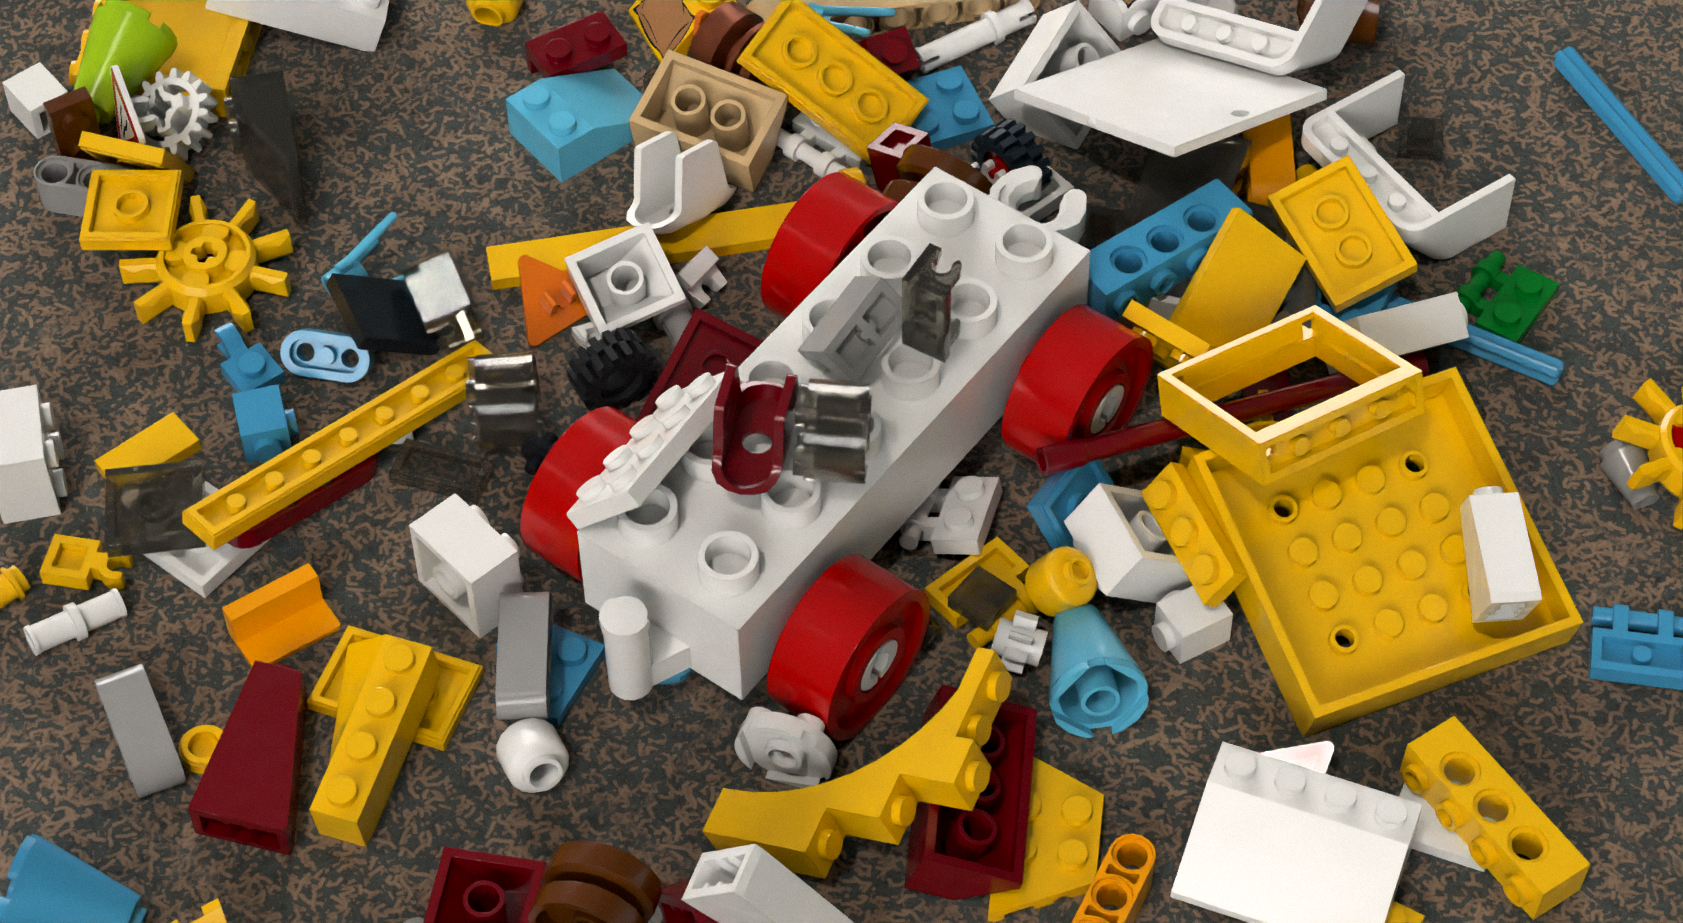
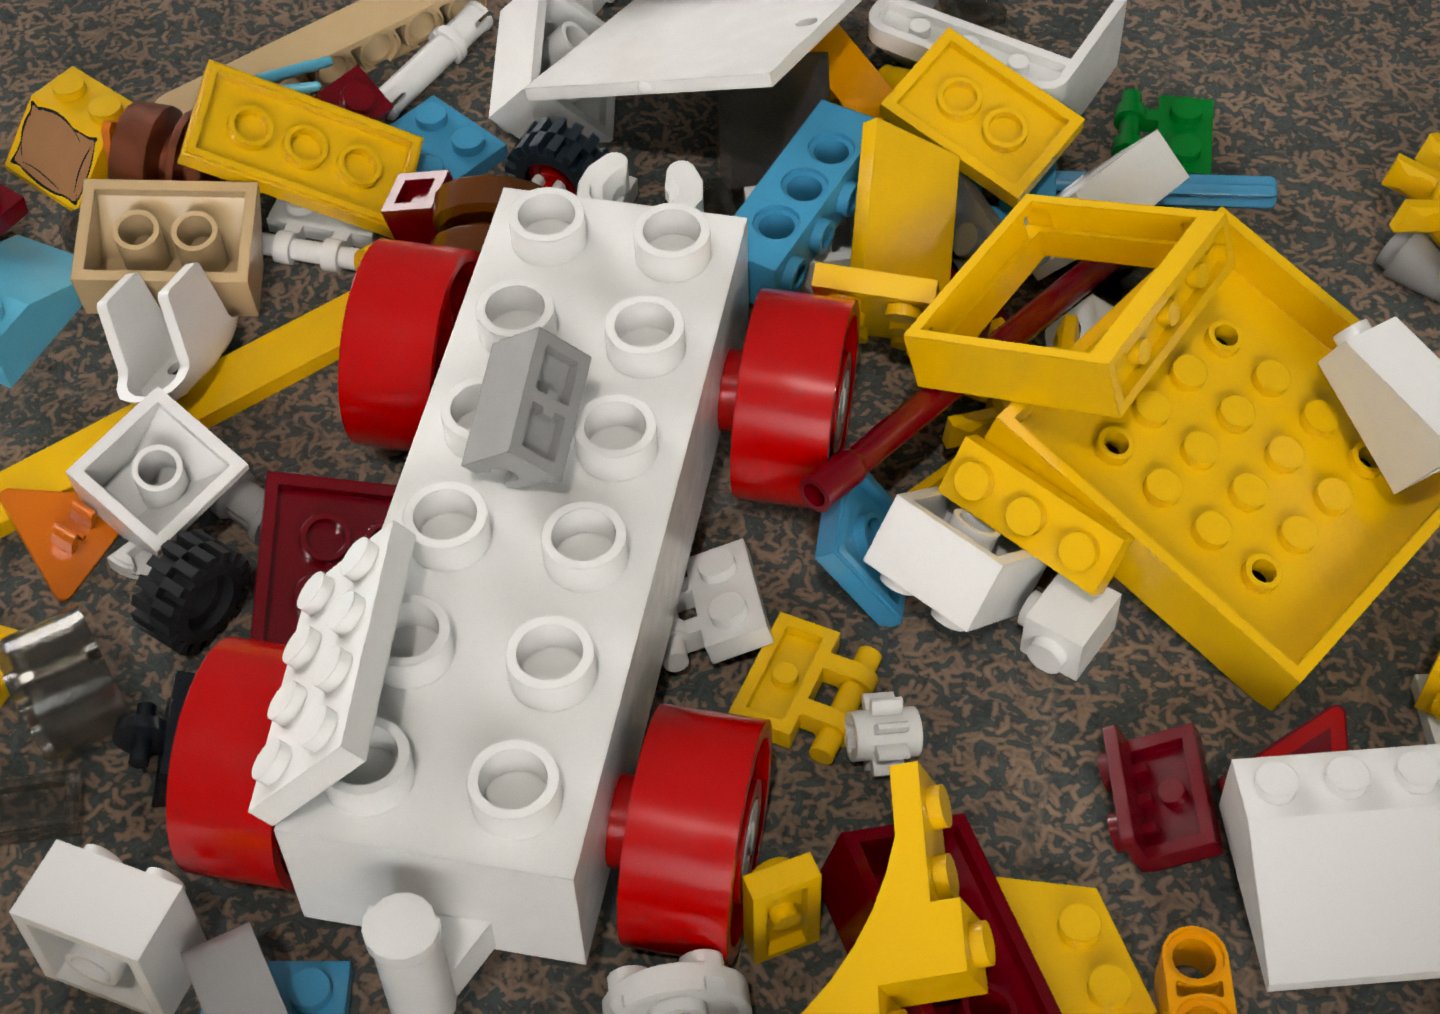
camera: 25 degrees left, 0 degrees up
white tile [675,246,727,309] -> none
dark red piece [711,364,802,495] -> none
clear smoke brick [793,378,872,484] -> none
clear smoke hinge [902,243,962,363] -> none
clear smoke tile [948,566,1017,631] -> none
yellow head [1025,546,1098,617] -> none
medium azure cone [1049,603,1149,738] -> none
none -> yellow plate [742,852,822,965]
none -> dark red bracket [1097,722,1224,872]

